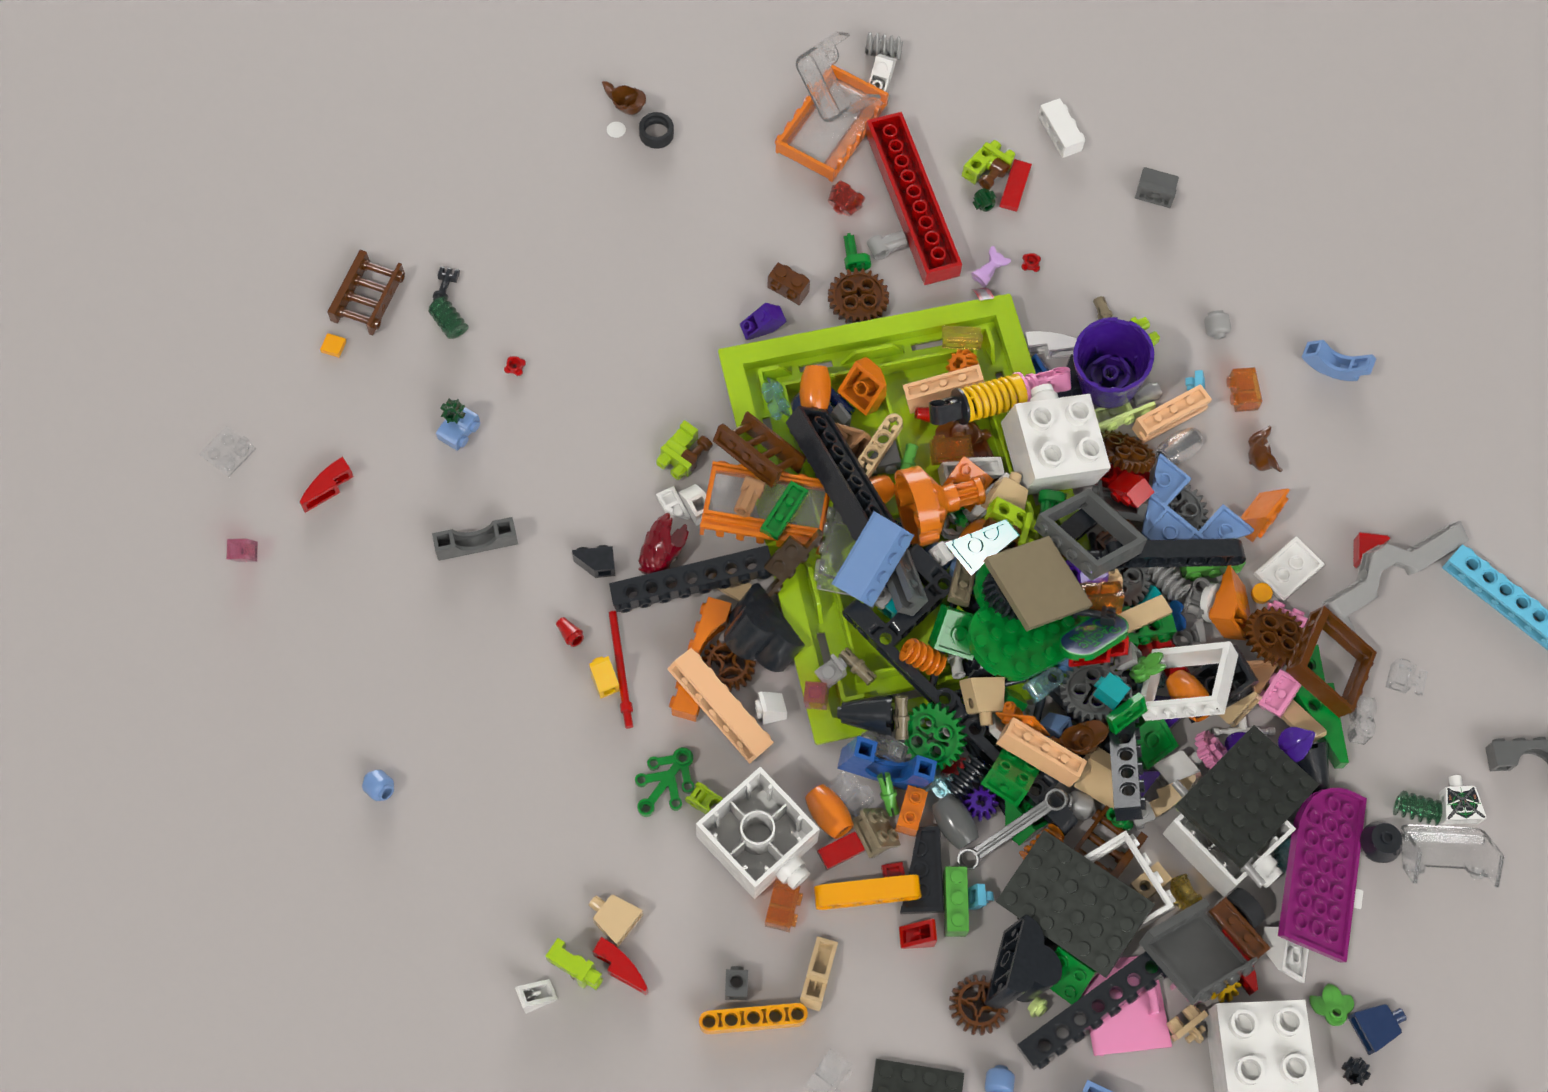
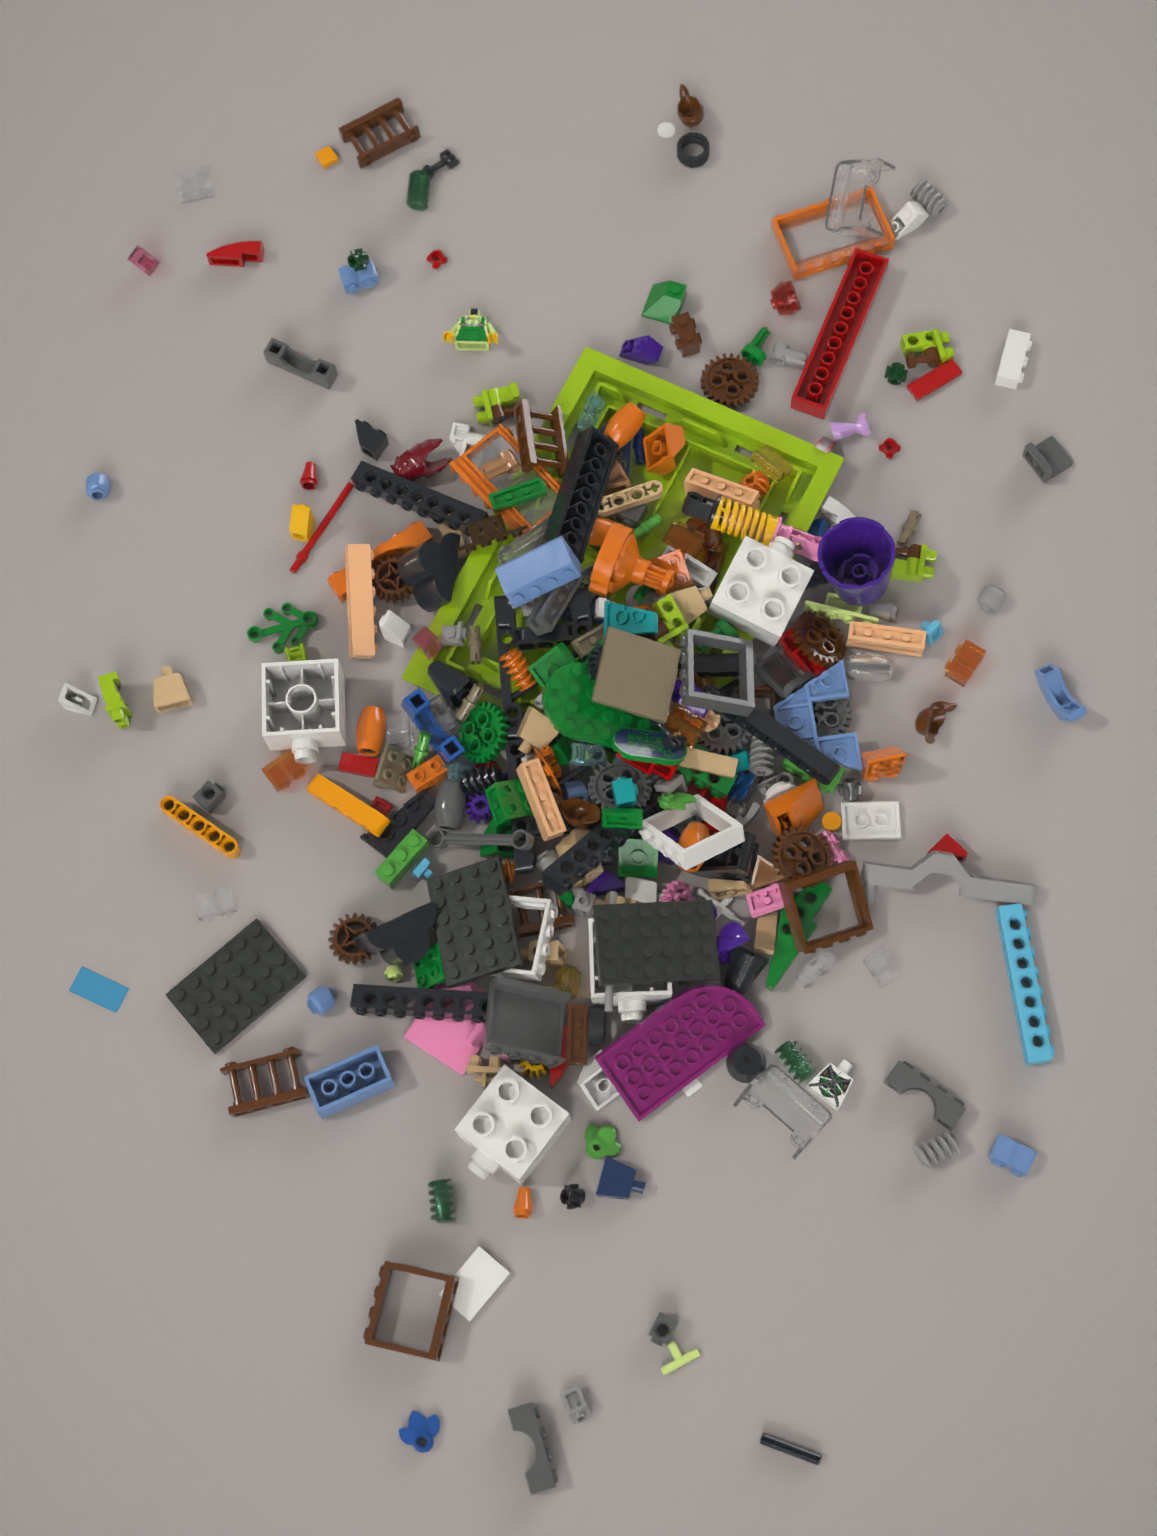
camera: 50 degrees right, 5 degrees up
red slope [593,936,648,995] -> none
tan slope [799,936,838,1011] -> none
dark grey slope [830,403,851,427] -> none
red slope [899,919,937,949] -> none
red brick [1108,471,1154,508] -> none
none -> torso [443,308,499,351]
none -> green slope [641,280,687,325]
none -> dark grey gear [838,777,862,801]

